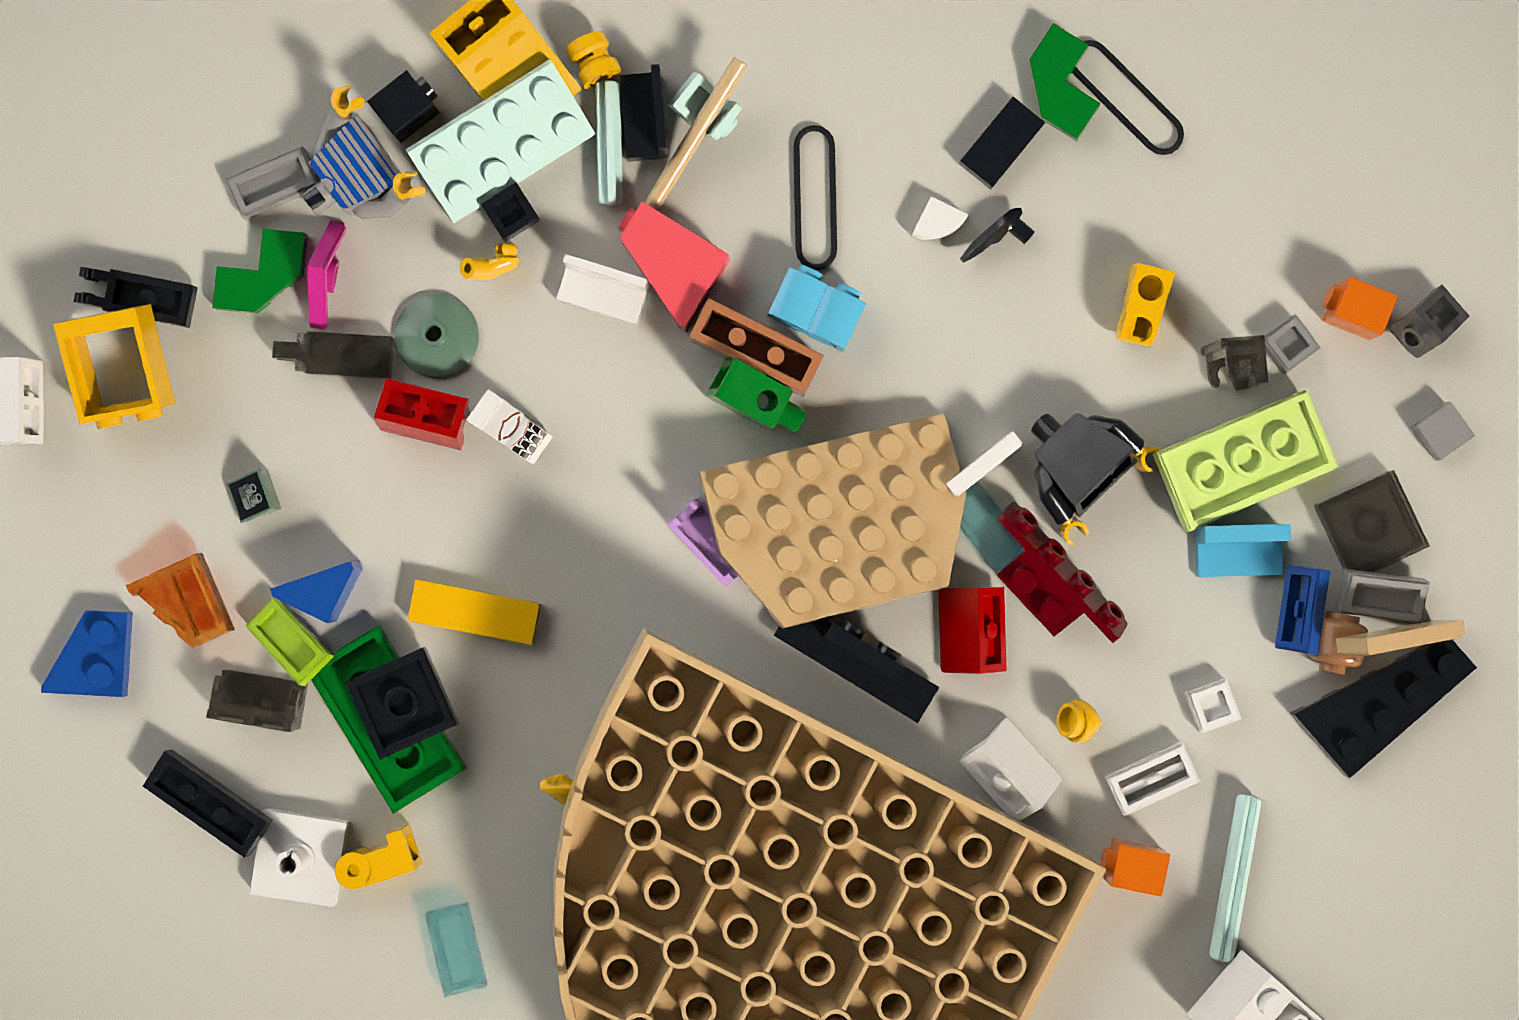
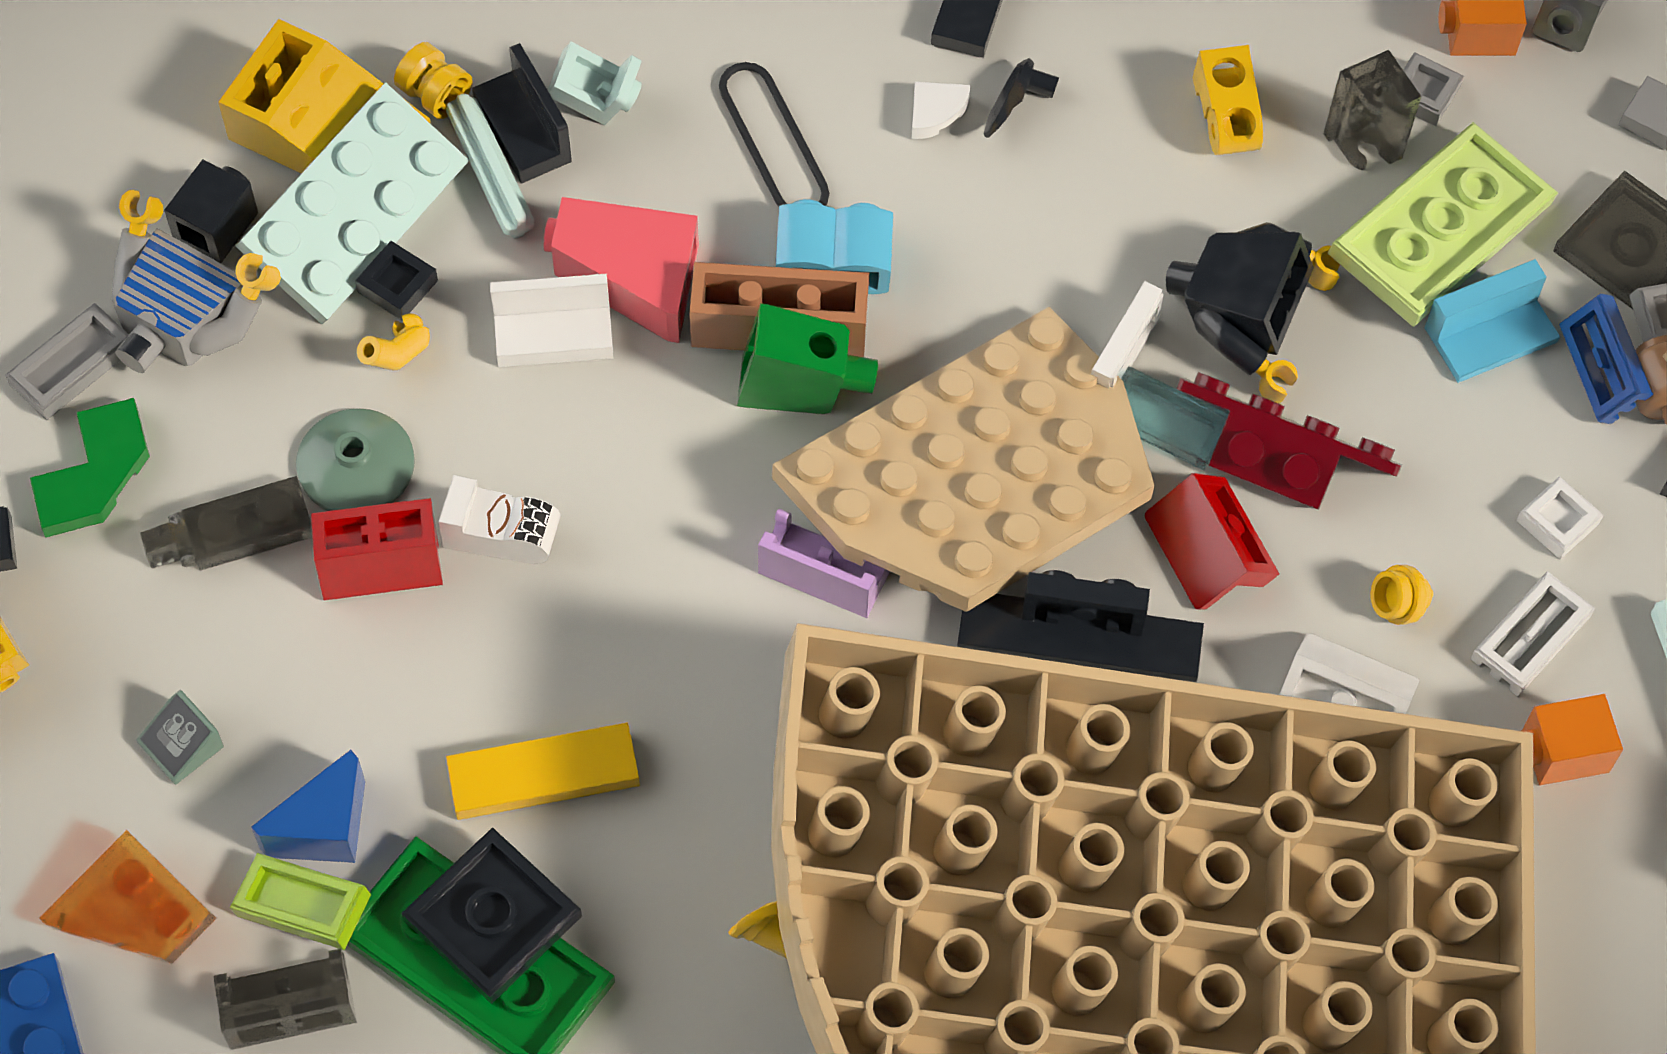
camera: 30 degrees left, 25 degrees down
dark pink tile [307,220,346,330] -> none
tan bar [645,57,748,211] -> none

